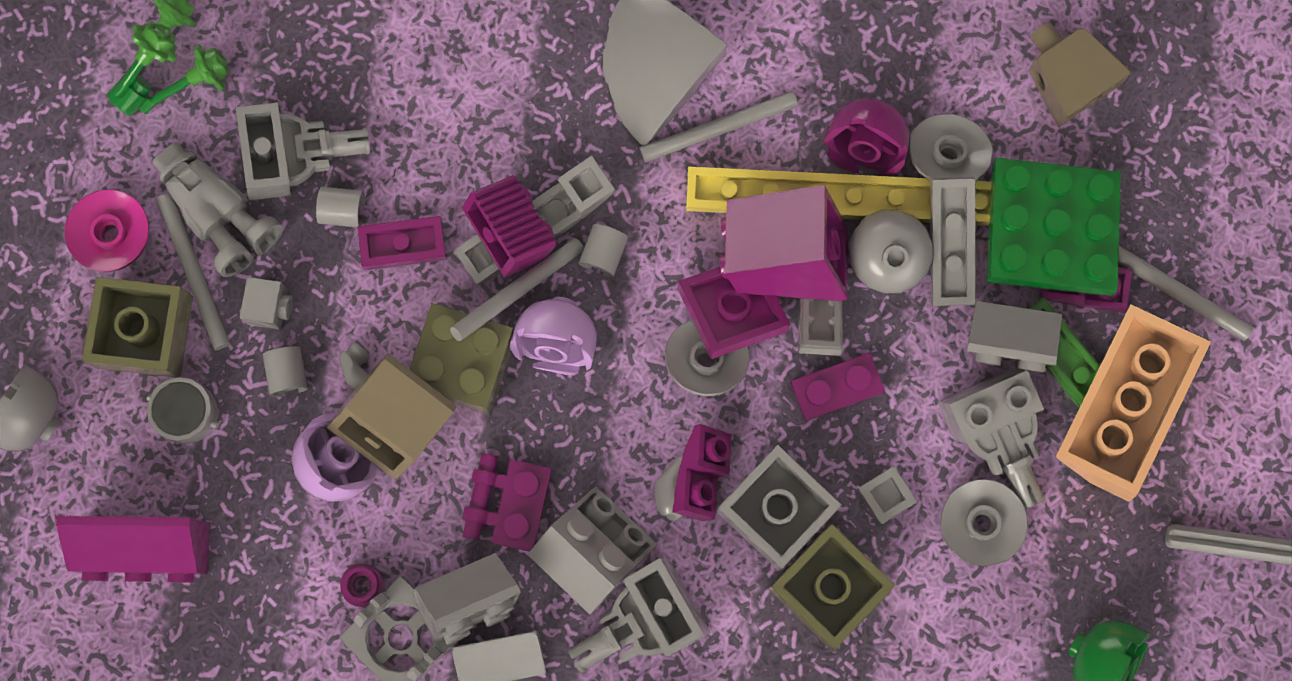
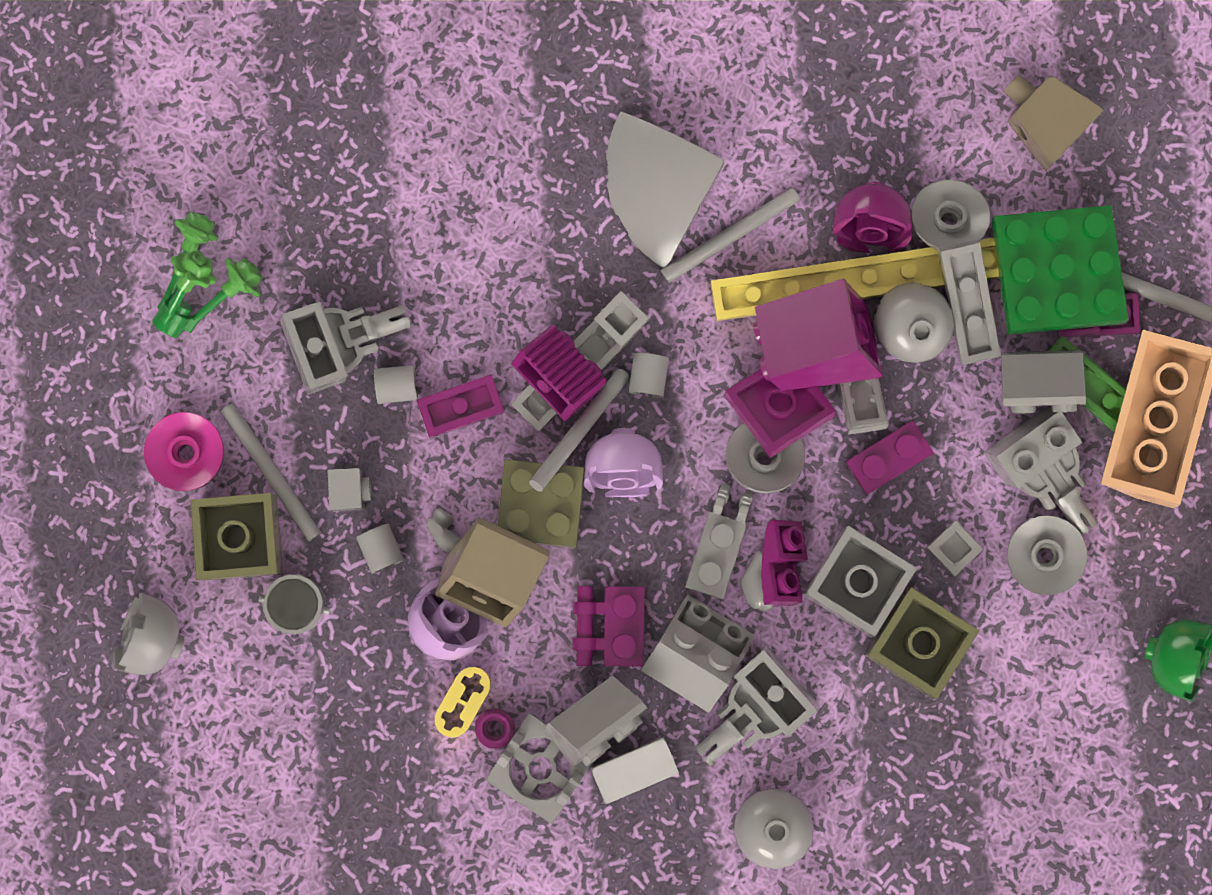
camera: 15 degrees left, 5 degrees up
magenta slope [56,516,210,583] -> none
light grey piece [152,142,283,277] -> none
none -> light yellow beam [435,667,491,738]
none -> light grey hinge [685,483,754,600]

